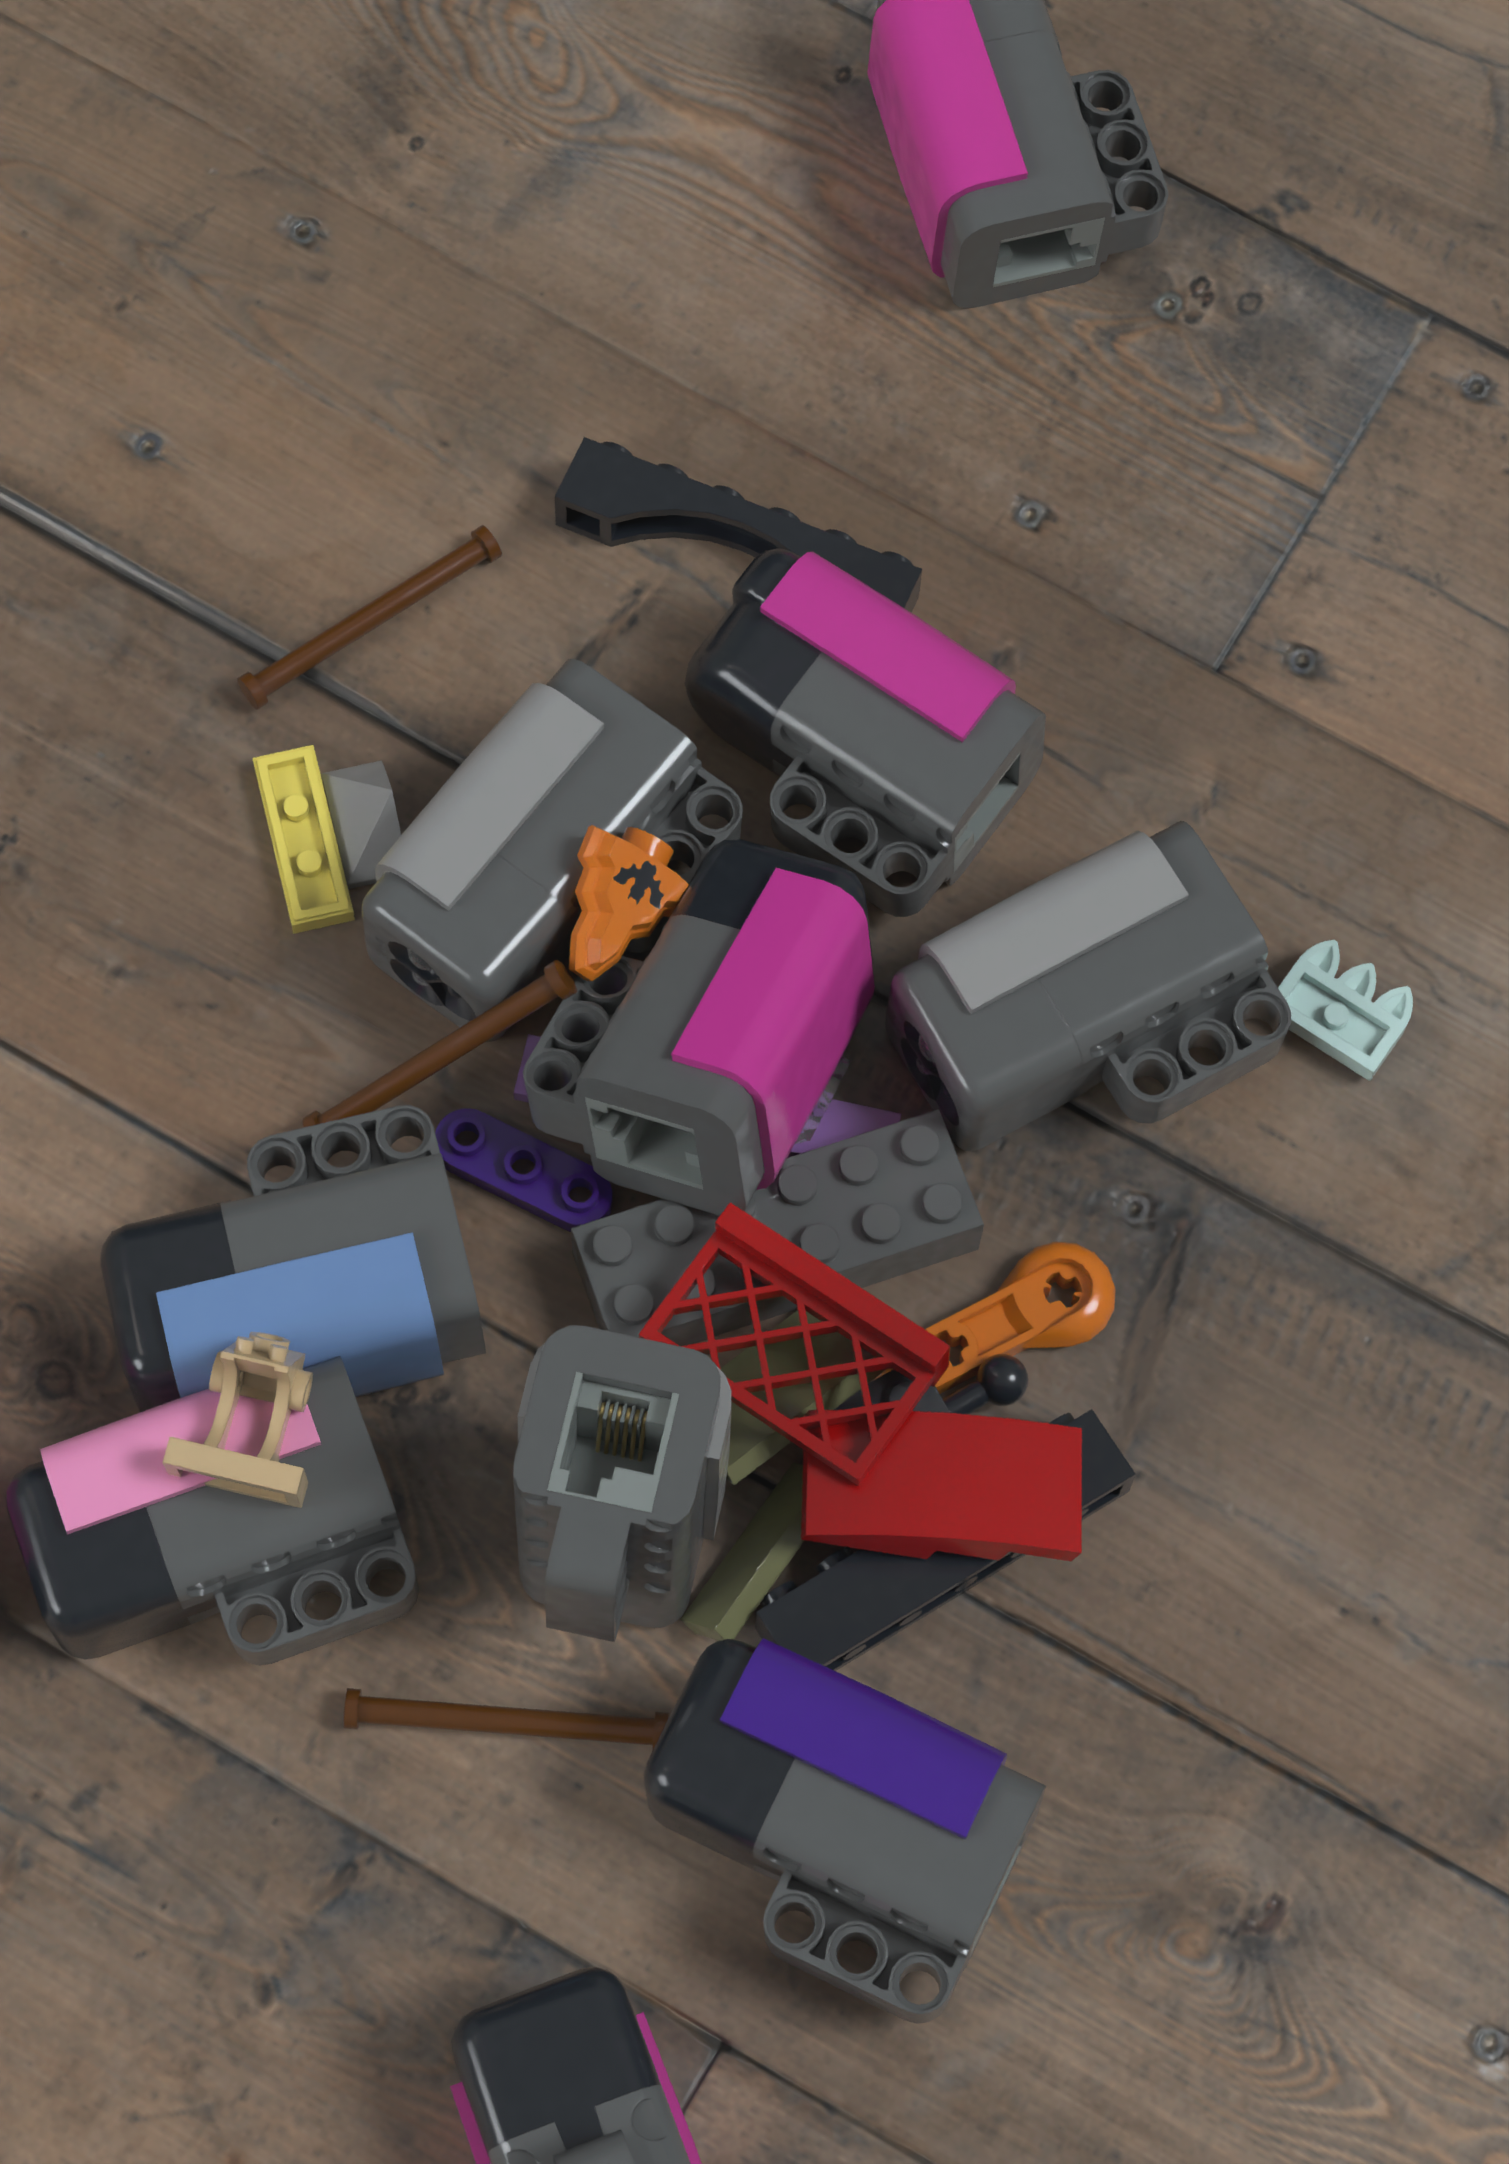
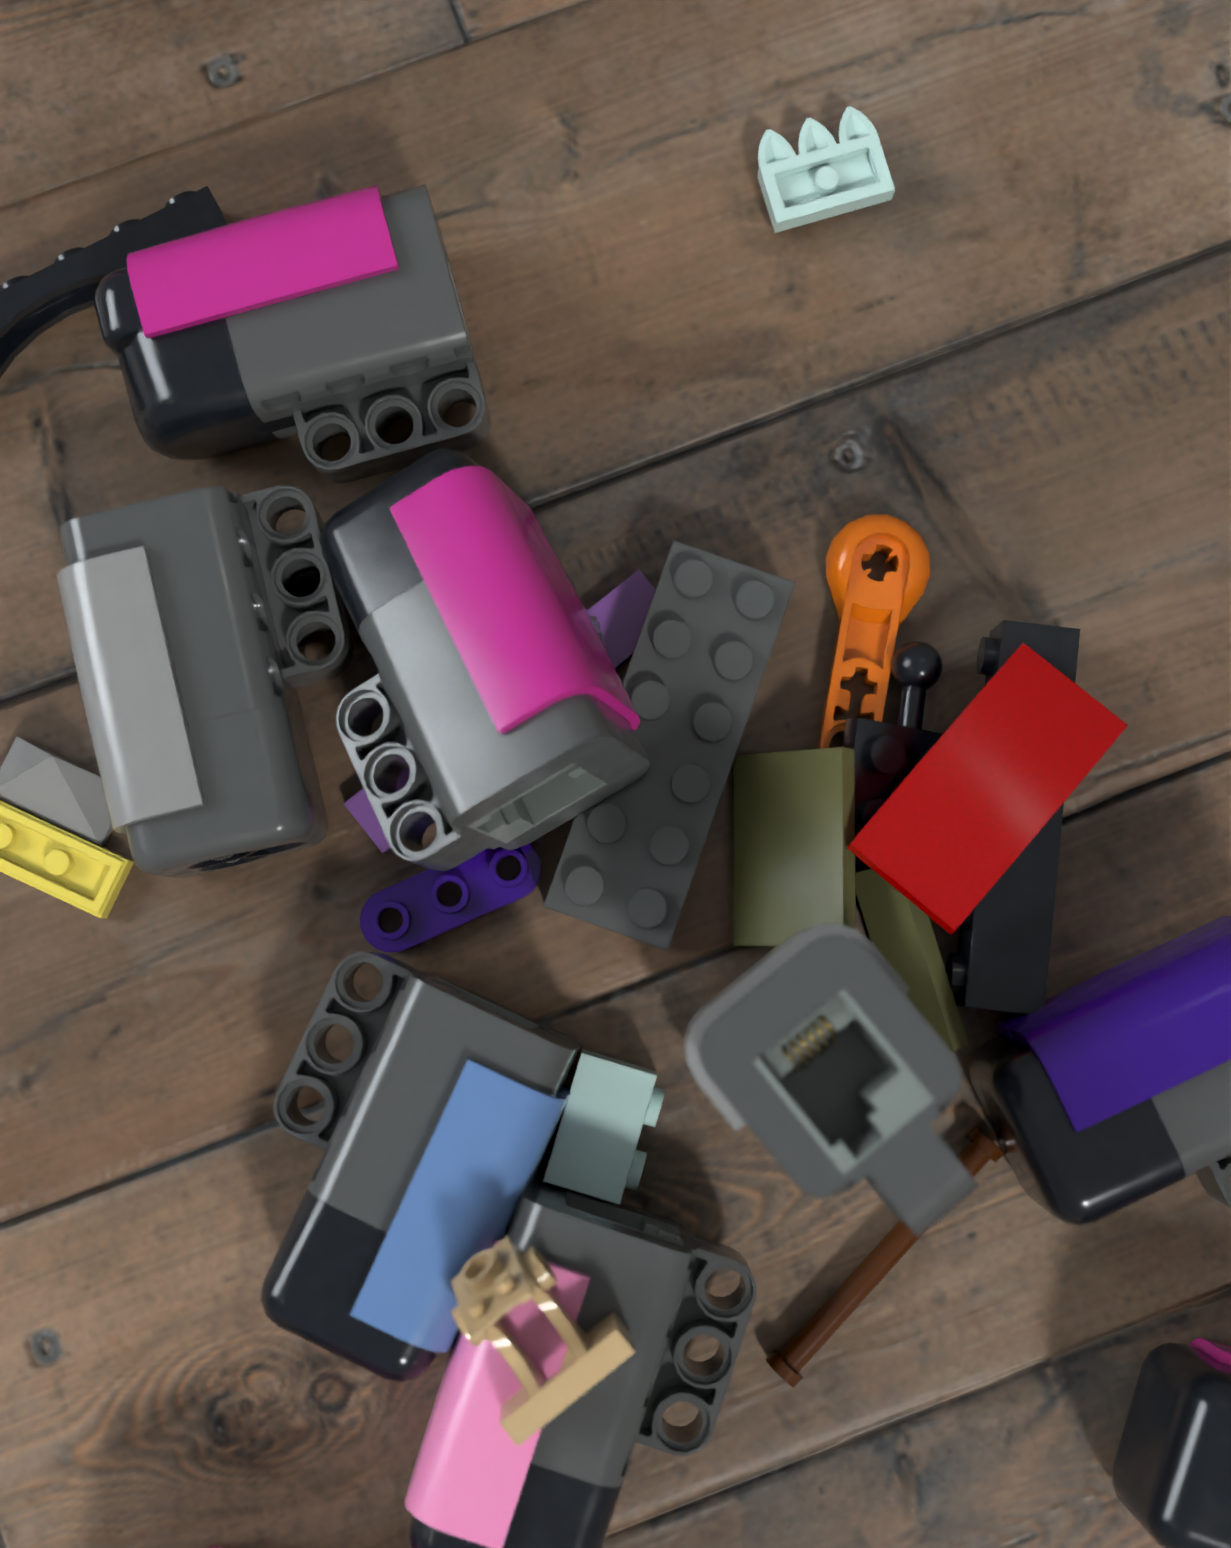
camera: 45 degrees left, 15 degrees up
reddish brown bar [303,960,577,1127] -> none
orange rock [569,825,689,981] -> none
red fence [639,1202,950,1486] -> none
dark grey piece [885,821,1291,1152] -> none
none -> light aqua brick [543,1049,665,1205]

